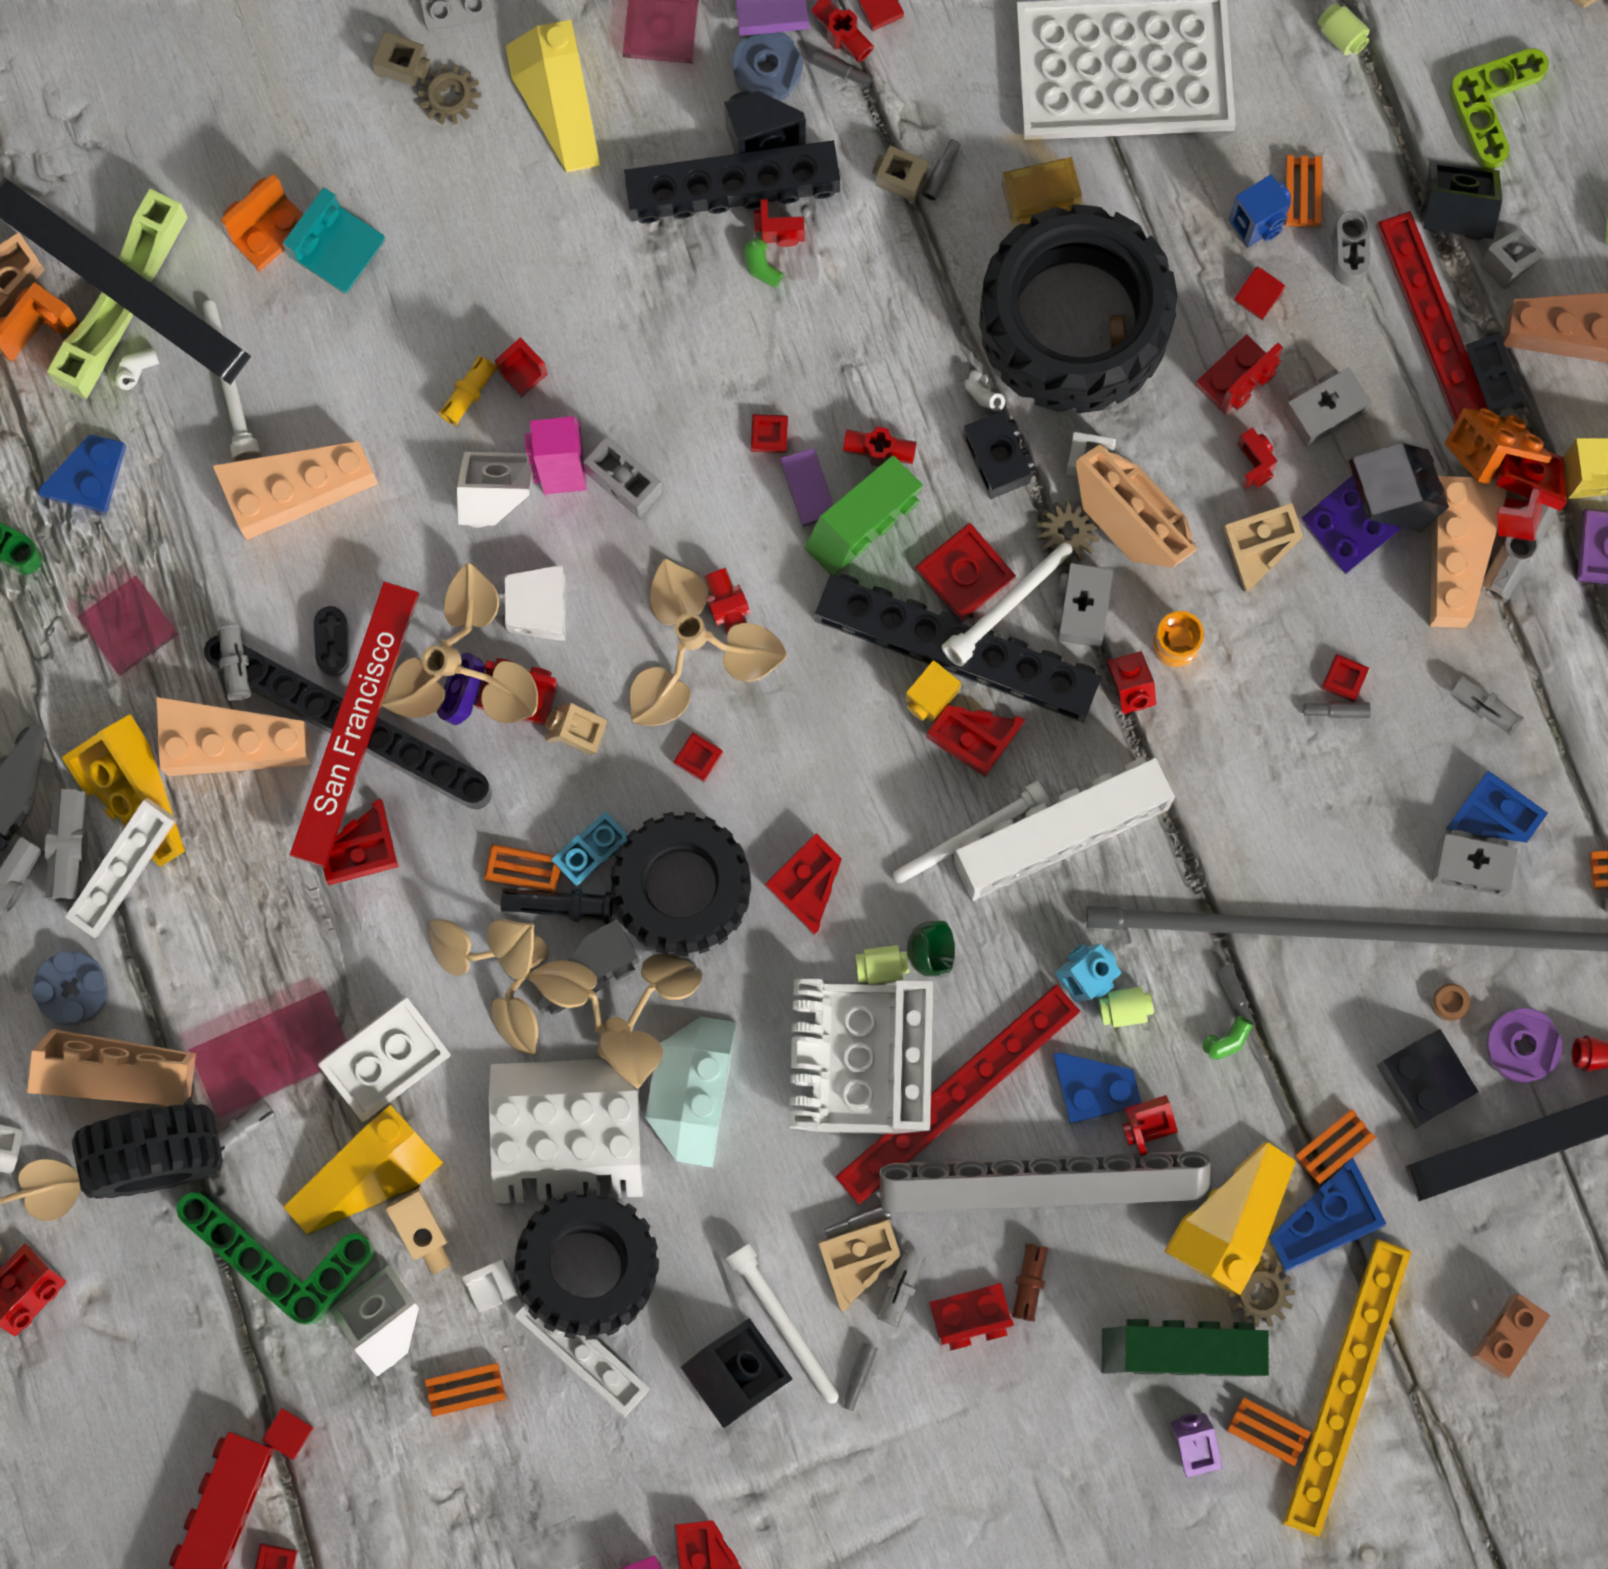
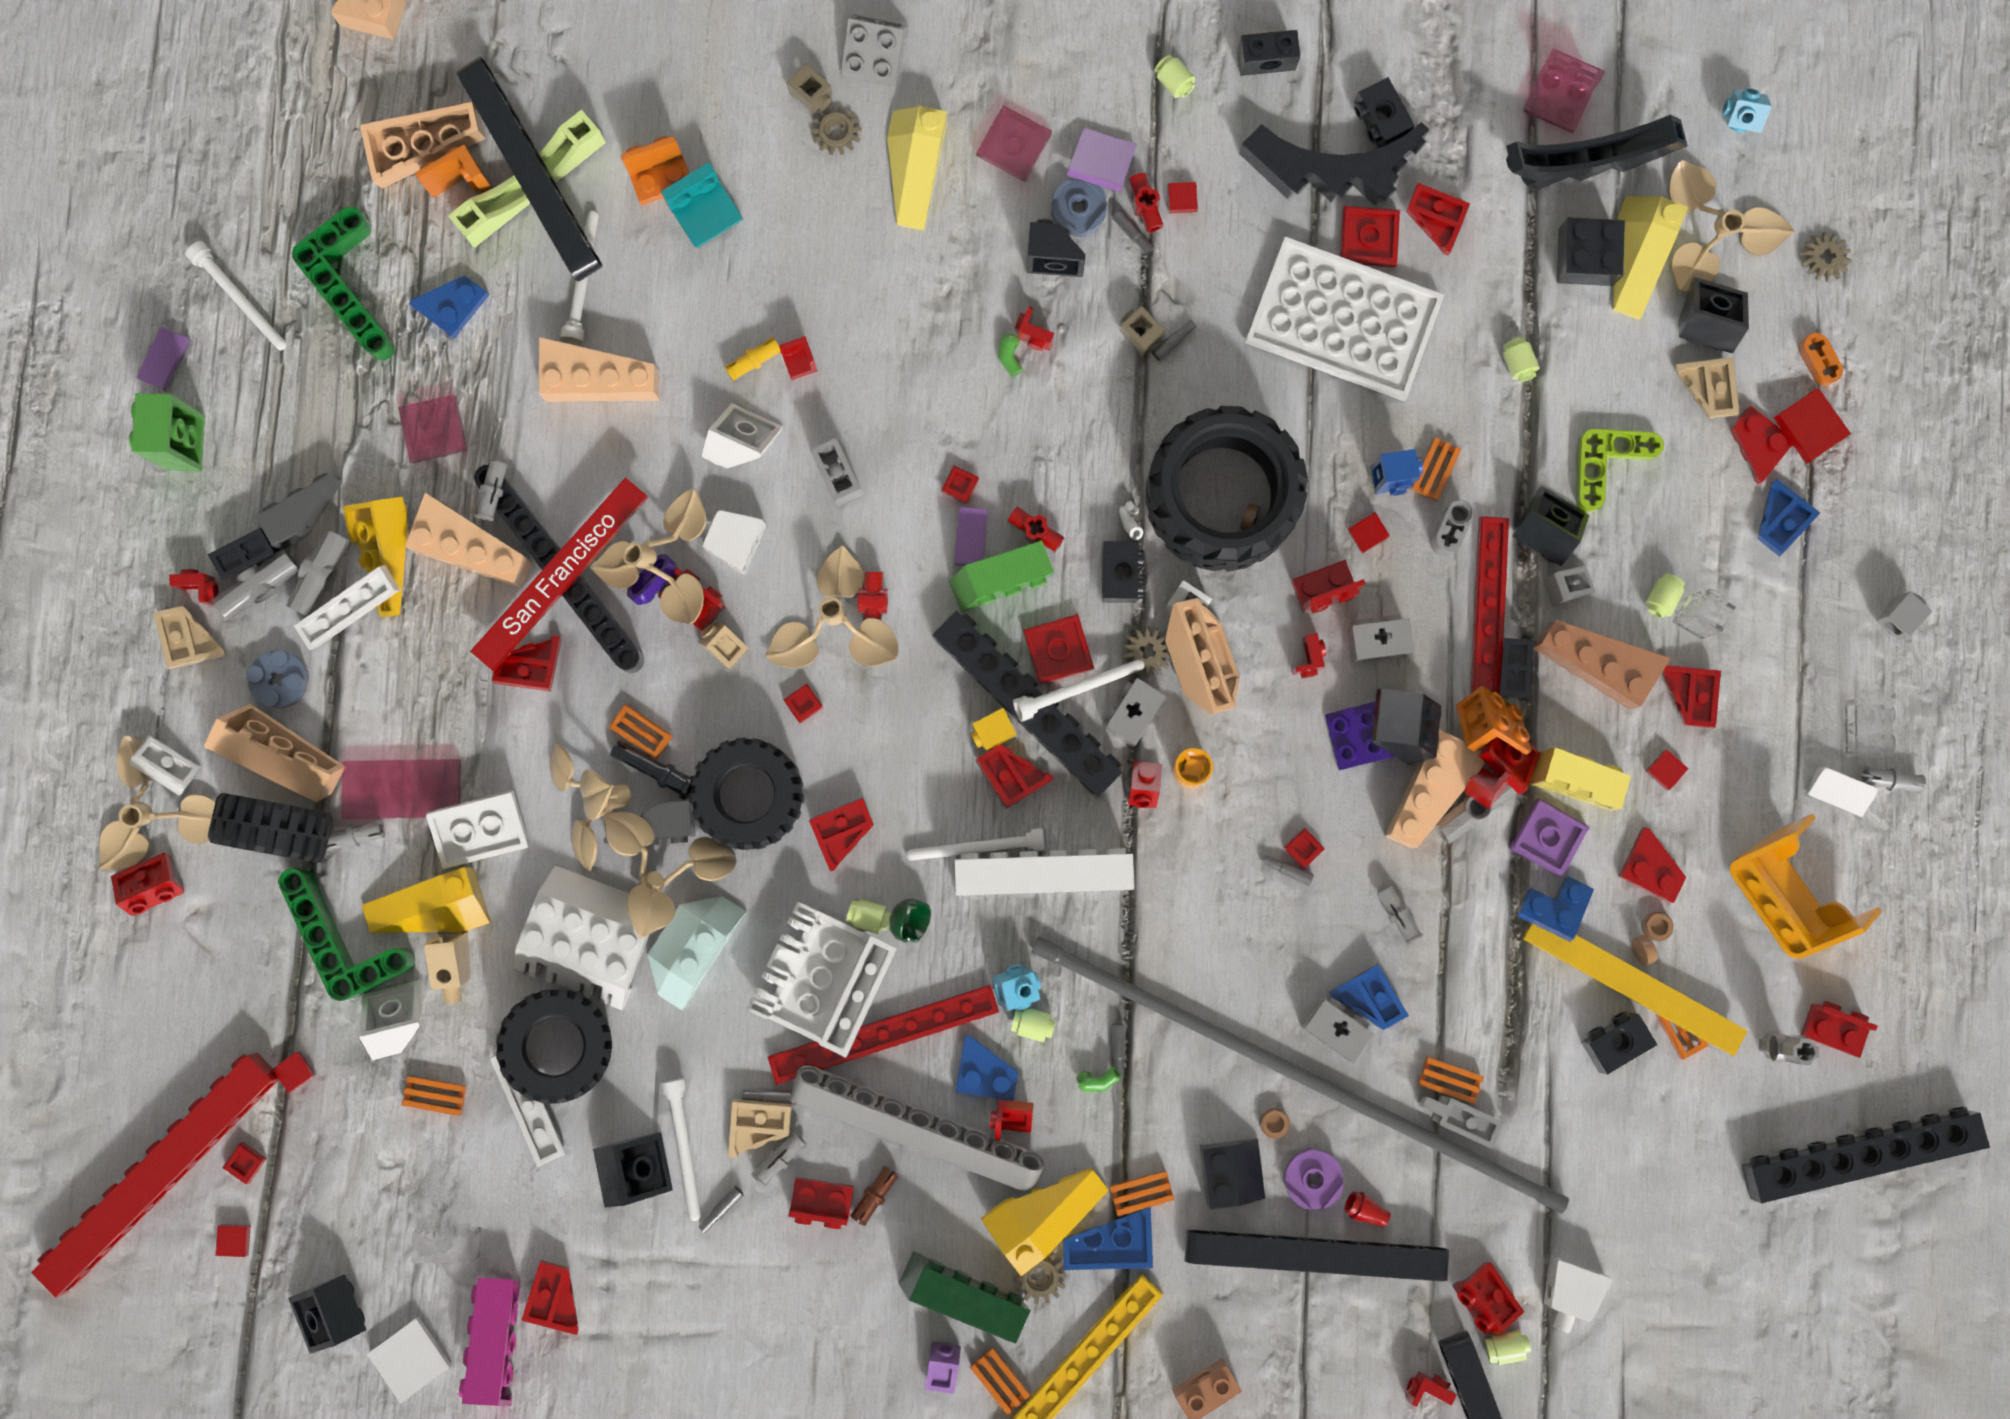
camera: 20 degrees right, 5 degrees up
white arm [114,347,160,390] -> none
black beam [314,606,350,677] -> none
white panel [462,1259,519,1312] -> none
dark pink wedge [524,416,587,495] -> none
medium azure slope [551,811,628,886] -> none
black brick [624,140,840,224] -> none
clear yellow brick [1002,157,1082,224] -> none
tan wing [1222,503,1304,592] -> none

